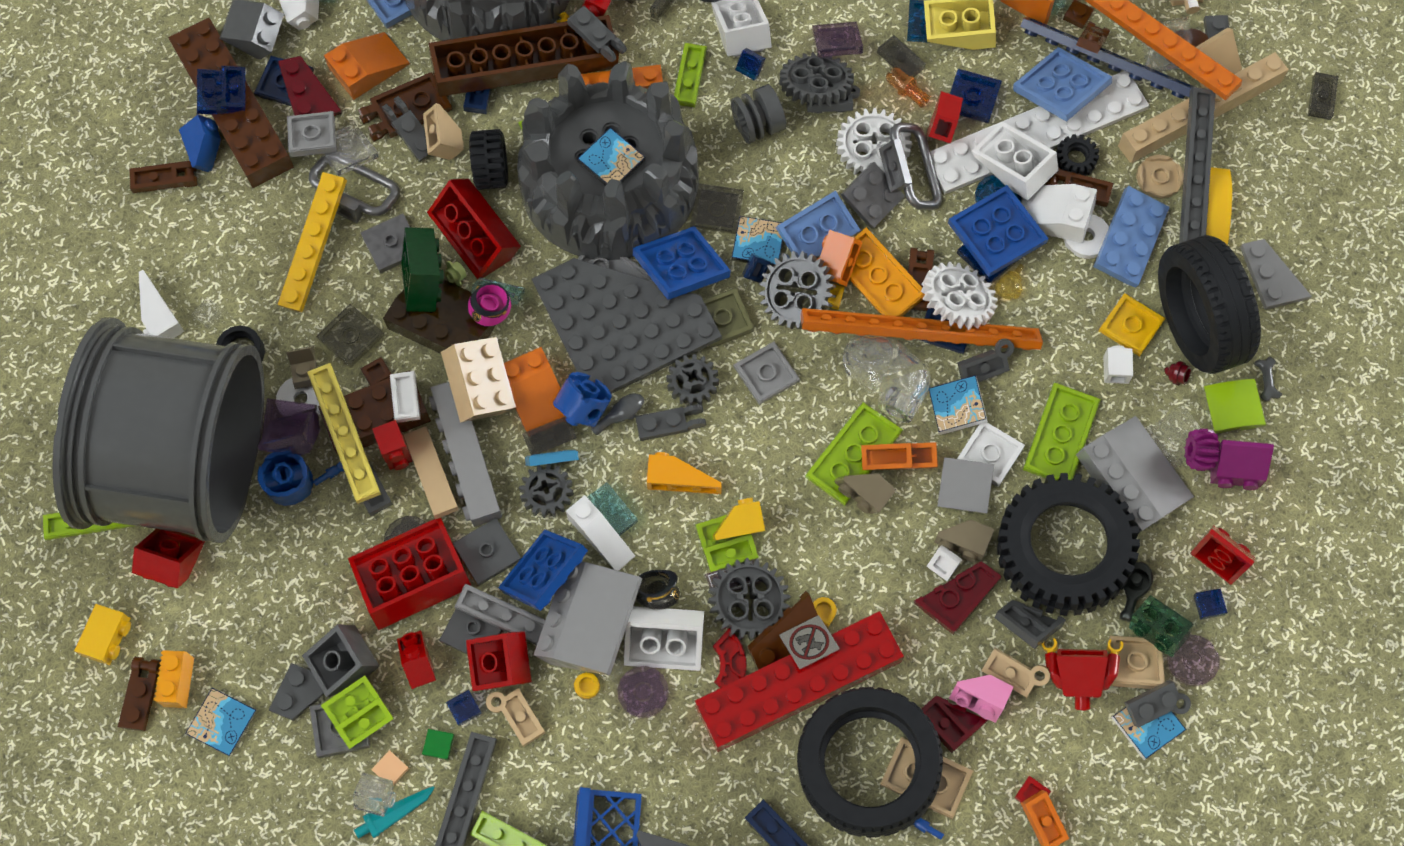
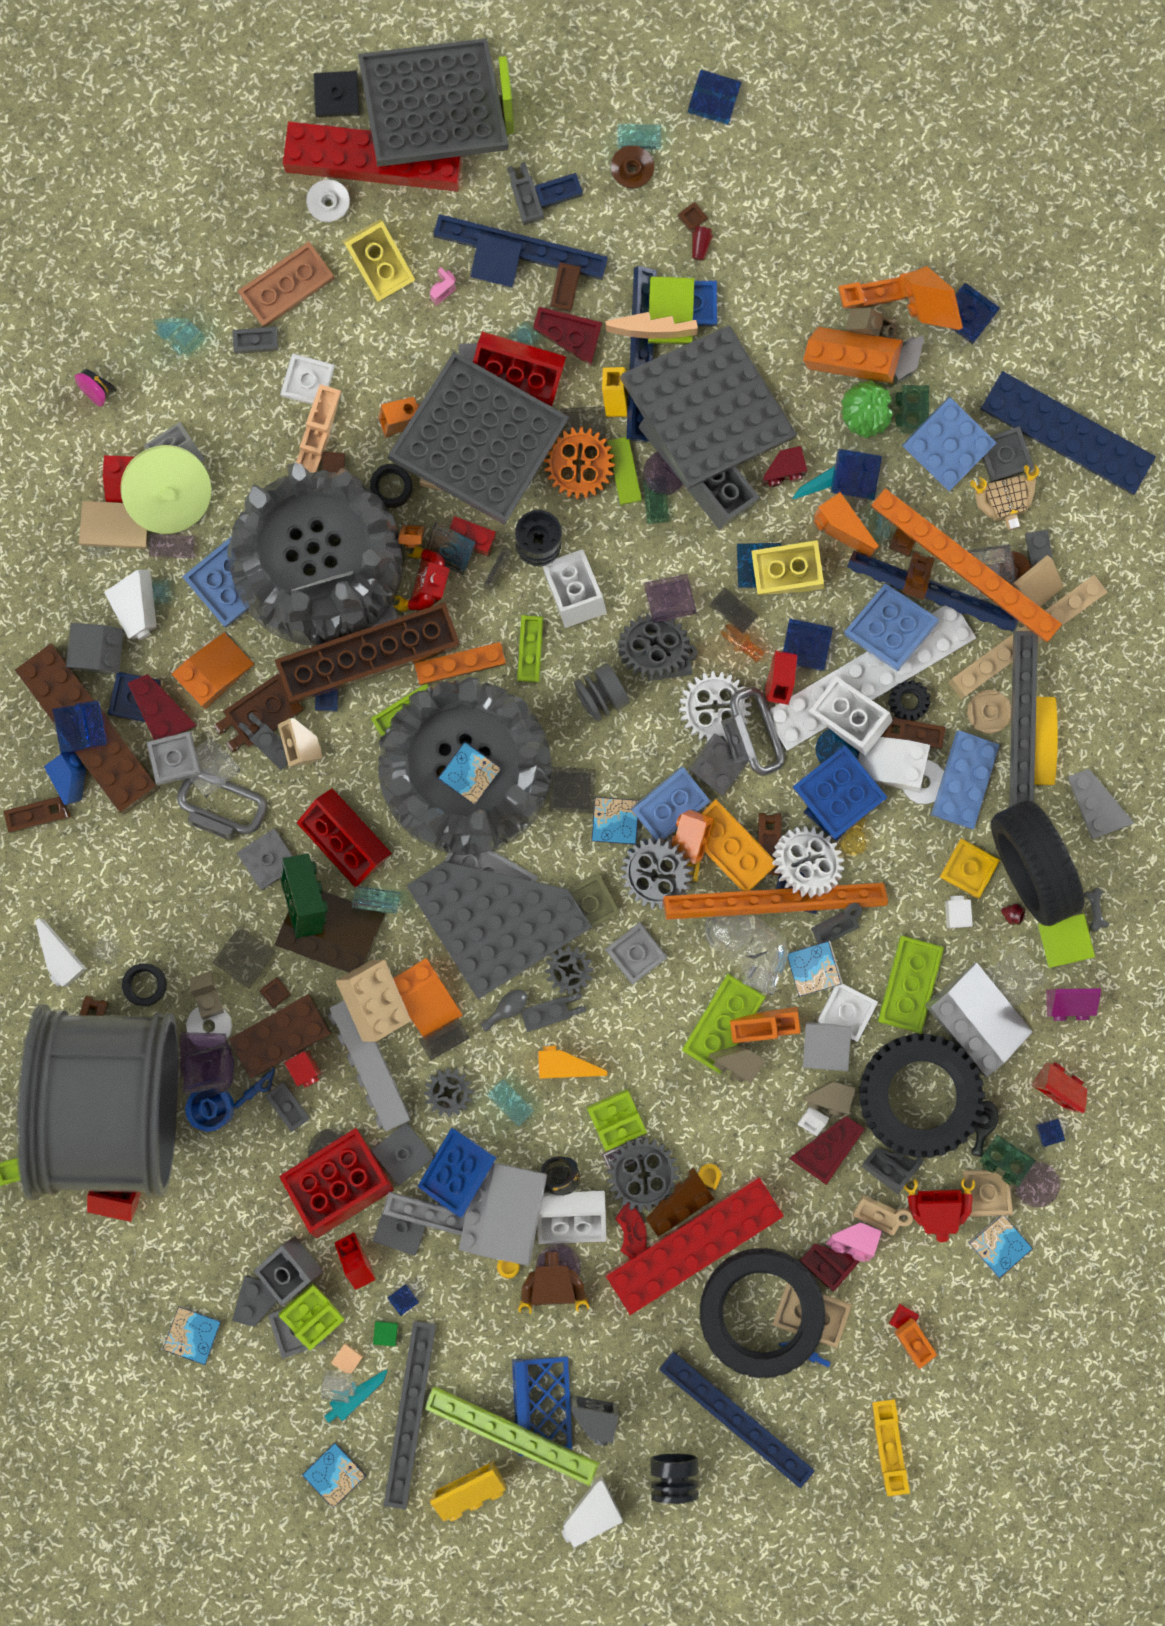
camera: 10 degrees left, 15 degrees up
yellow brick [74,604,131,666] -> none
reddish brown plate [118,656,161,731] -> none
light orange brick [154,650,194,708] -> none
yellow plate [278,172,347,313] -> none
light yellow tile [307,363,381,504] -> none
white tile [390,371,420,423] -> none
tan tile [404,426,459,519] -> none
yellowish green plate [445,261,467,287] -> none
red slope [466,631,532,691] -> none
dark pink piece [468,283,512,326] -> none
black tyre [469,129,508,190] -> none
tan hinge [486,688,546,747] -> none
dark azure tile [525,450,579,466] -> none
blue brick [553,372,612,427] -> none
white slope [566,495,635,571] -> none
dark grey hinge [567,6,627,62] -> none
blue plate [633,226,731,300] -> none
yellow slope [713,498,765,540] -> none
clear blue plate [735,48,766,80] -> none
dark blue slope [742,253,771,283] -> none
clear smoke sticker [779,615,840,669] -> none
dark grey hinge [1124,680,1191,728] -> none
magenta gear [1184,428,1221,471] -> none
clear smoke plate [1308,72,1339,120] -> none
none -> reddish brown torso [518,1252,589,1314]

